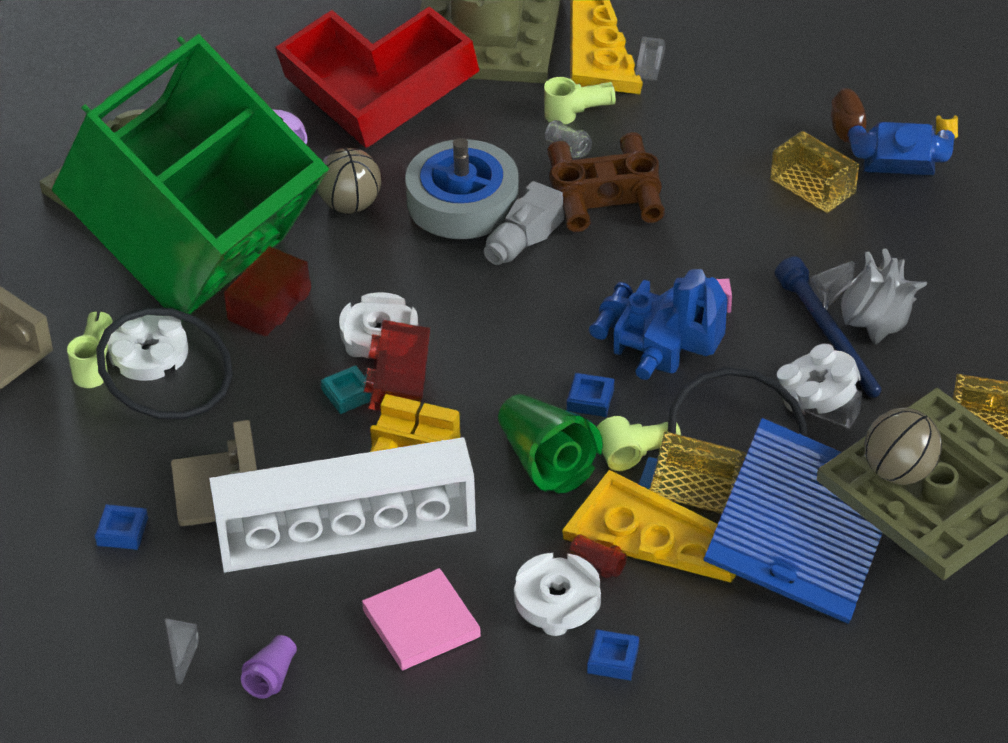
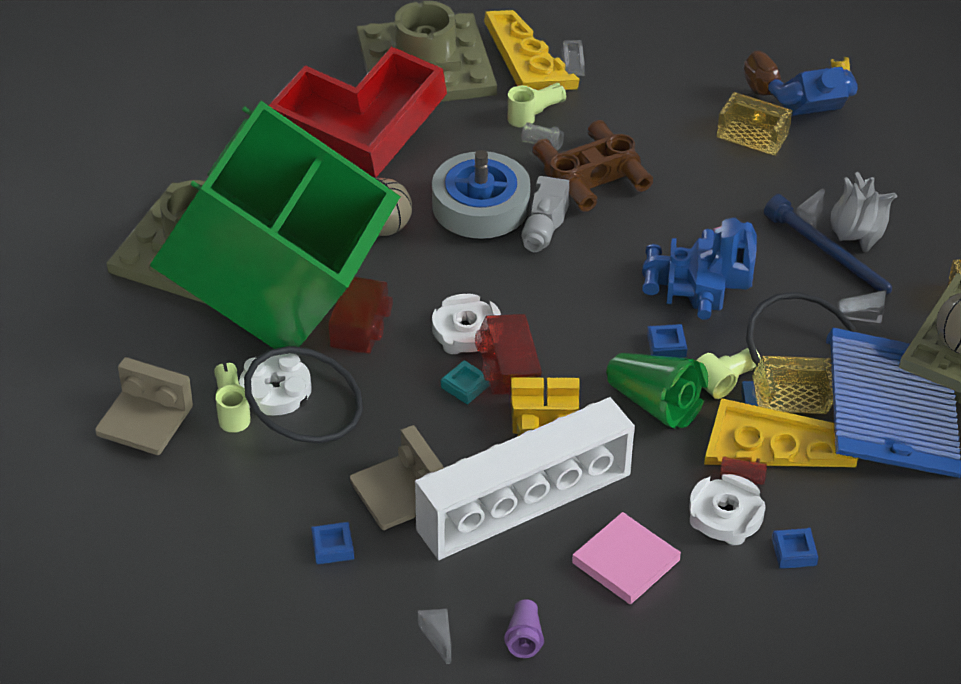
camera: 20 degrees left, 0 degrees up
white plate [777,344,861,415] -> none

